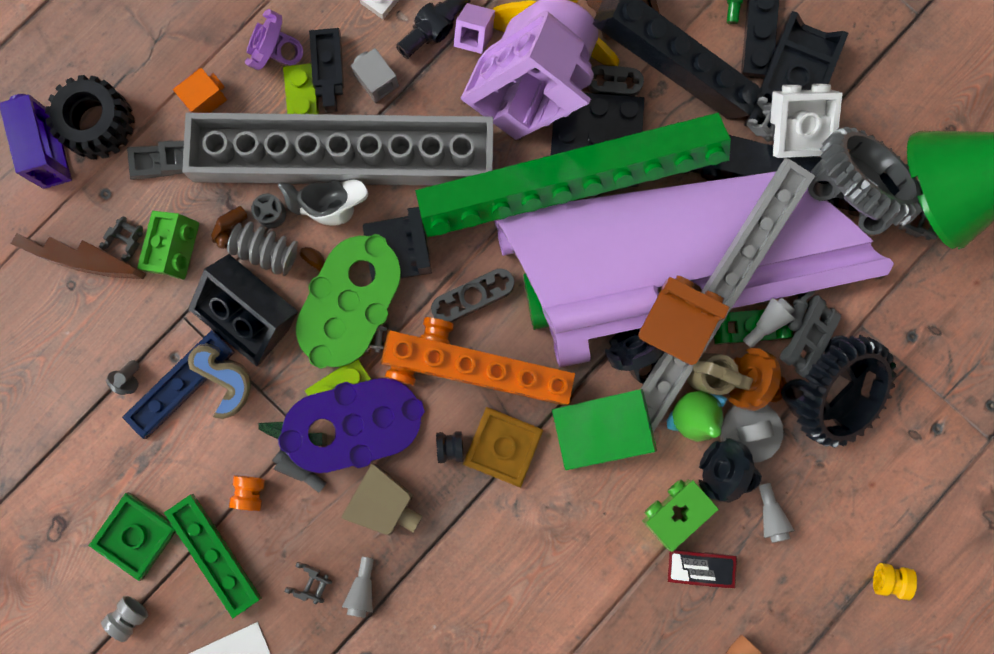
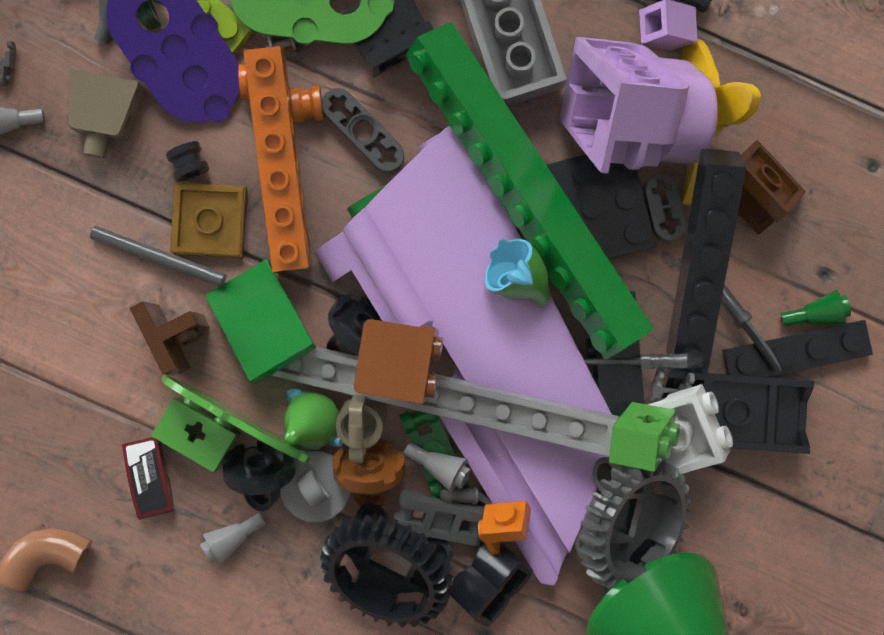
camera: 75 degrees right, 5 degrees up
none -> dark grey bar [90,226,227,287]
none -> reddish brown bracket [130,301,210,375]
none -> bright green piece [161,375,312,464]
none -> black brick [450,542,533,627]
none -> orange bracket [478,501,531,555]
none -> medium azure hat [485,239,550,306]
none -> dark grey piece [584,354,688,369]
none -> bright green brick [609,402,680,472]
none -> dark grey piece [721,284,782,372]

